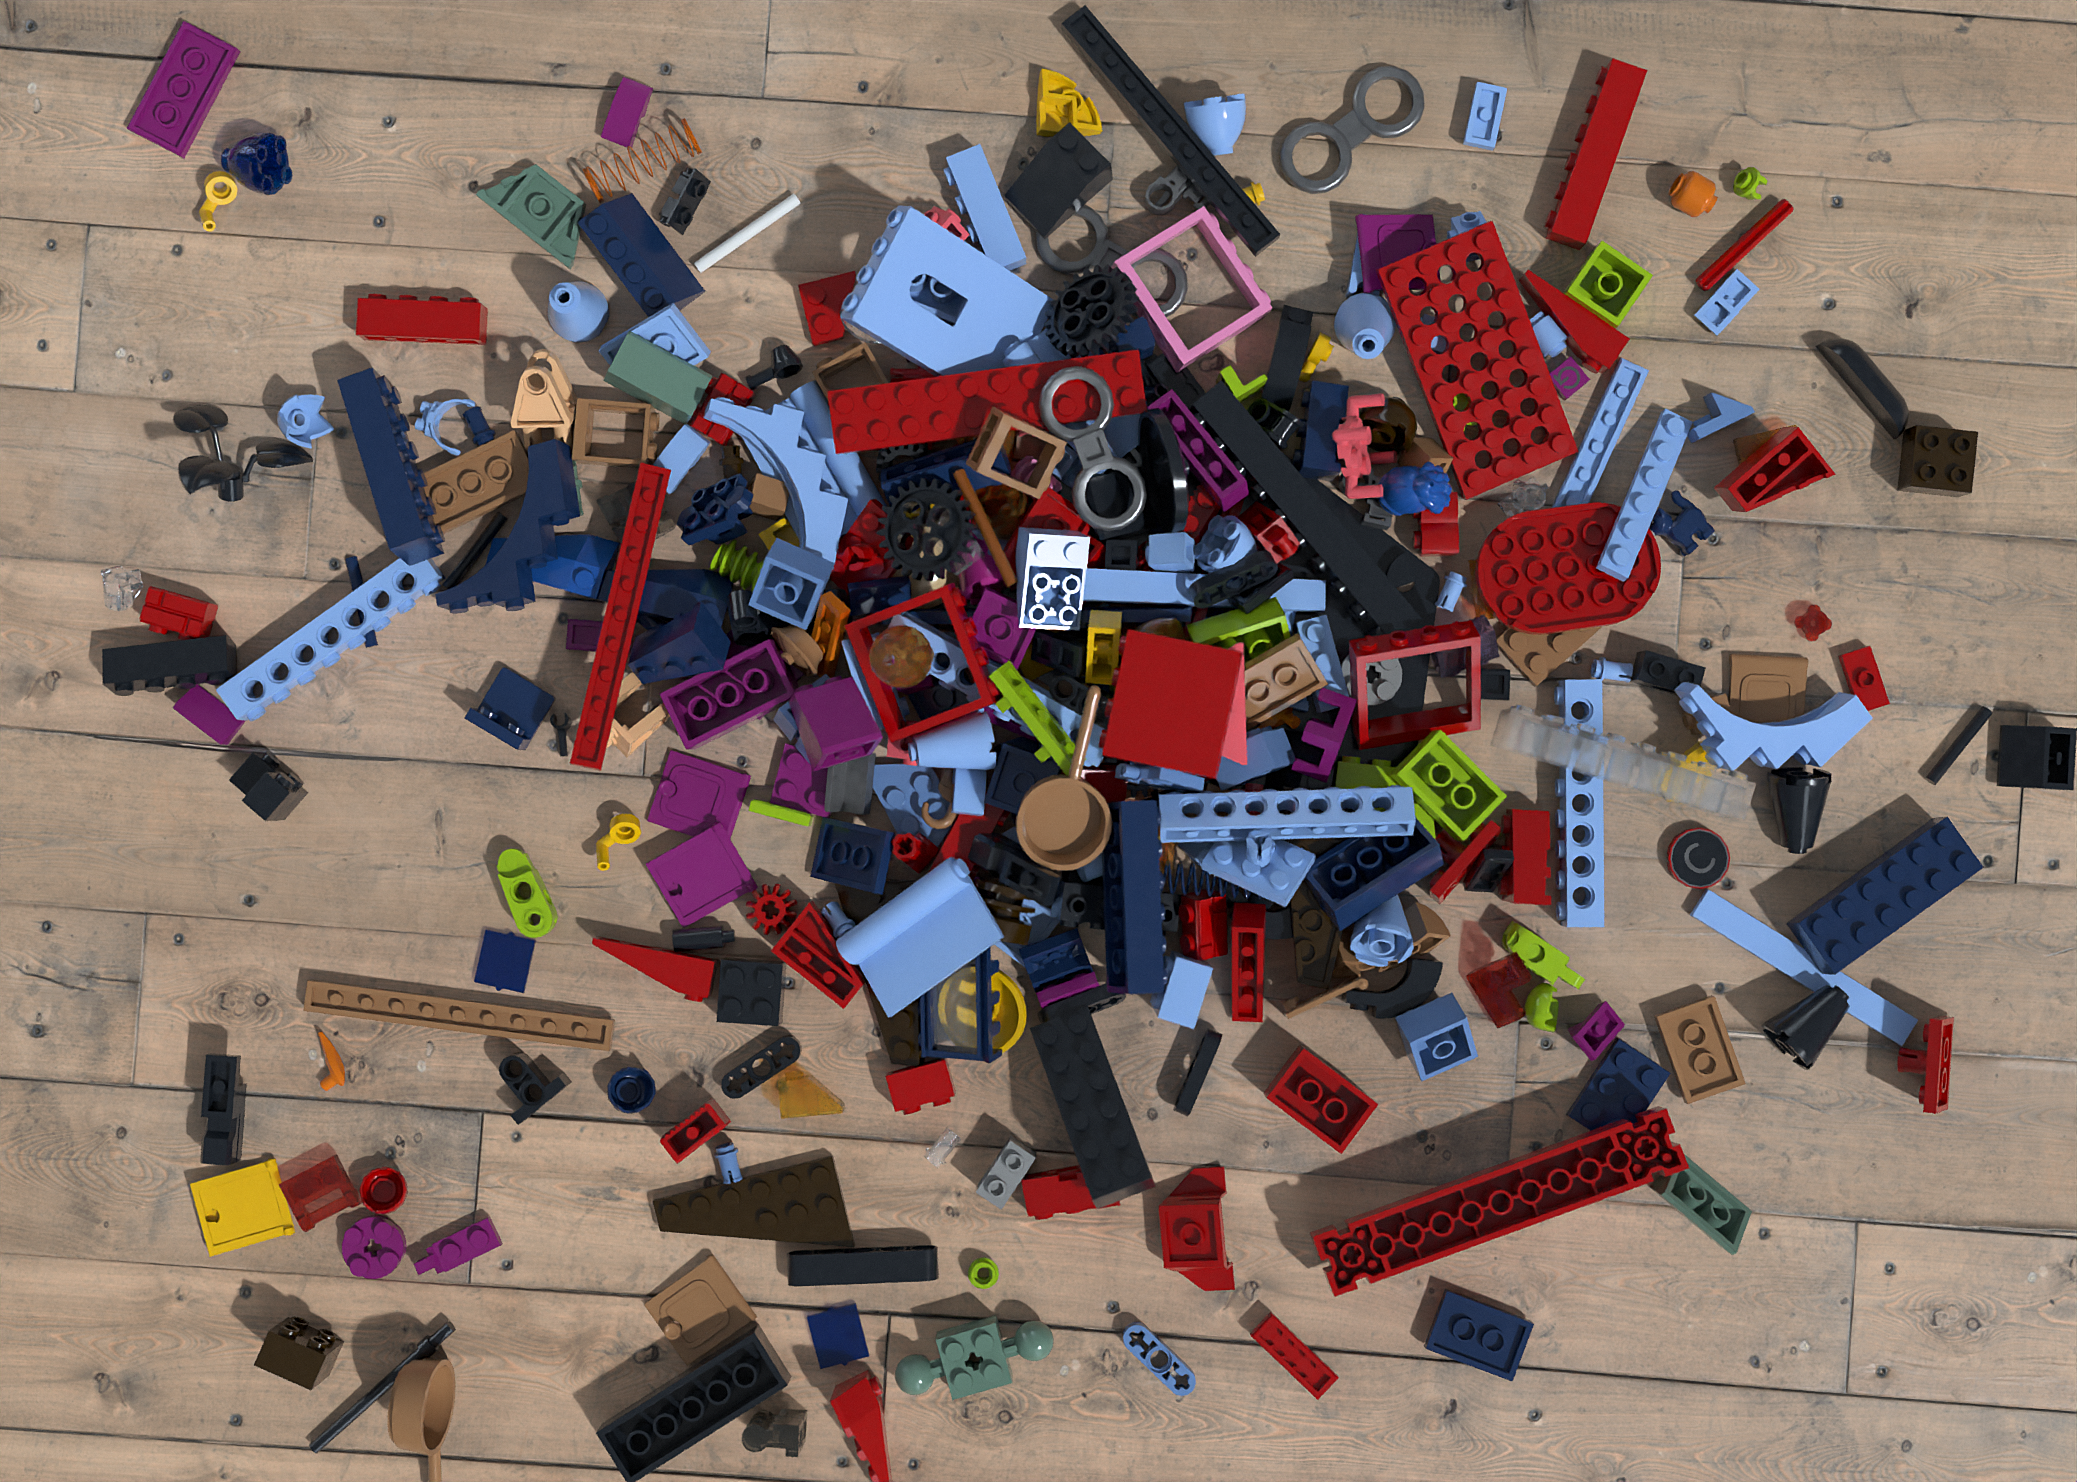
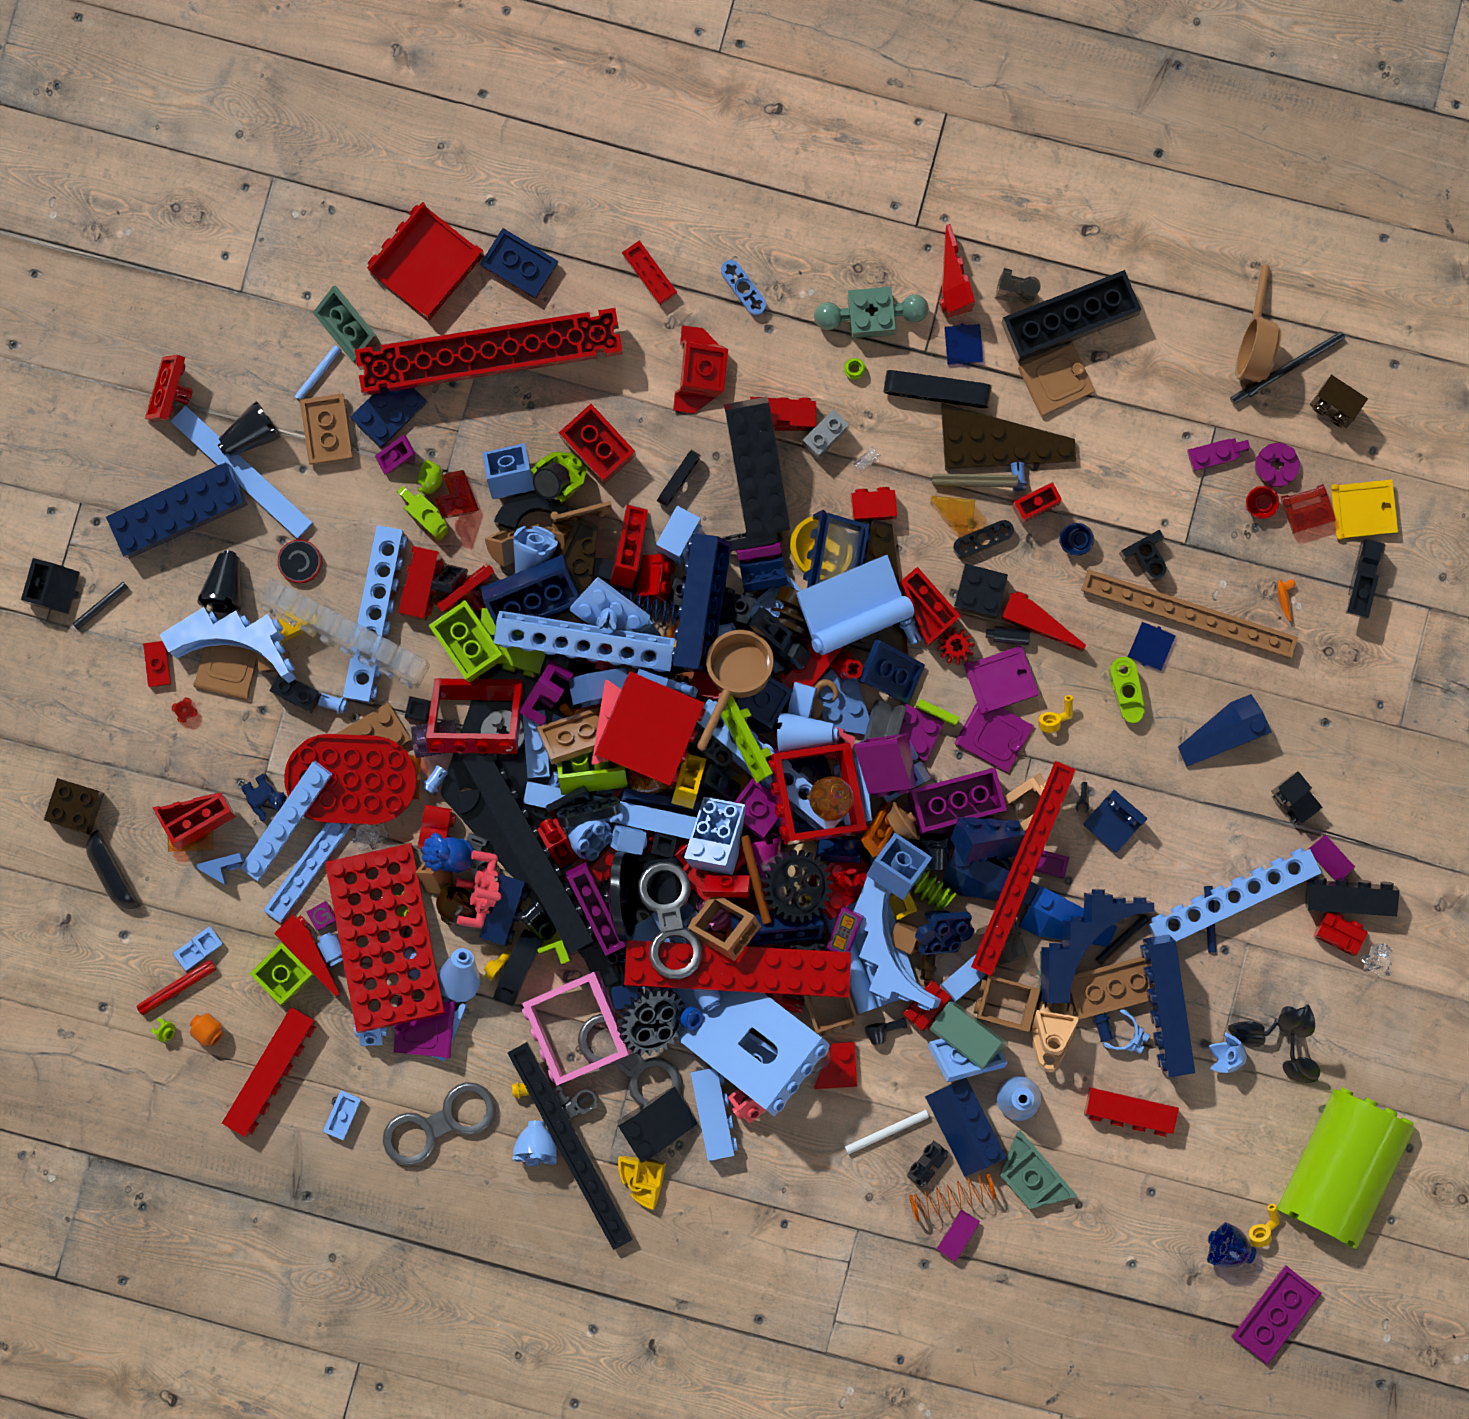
camera: 170 degrees left, 5 degrees down
none -> light blue bar [295,345,341,400]
none -> red panel [367,202,484,321]
none -> piece [531,452,587,502]
none -> blue tile [680,1006,703,1030]
none -> red plate [703,875,751,897]
none -> tile [827,907,864,952]
none -> dark tan axle [932,474,1019,488]
none -> dark blue wedge [1178,694,1272,767]
none -> lime cylinder [1277,1087,1415,1250]

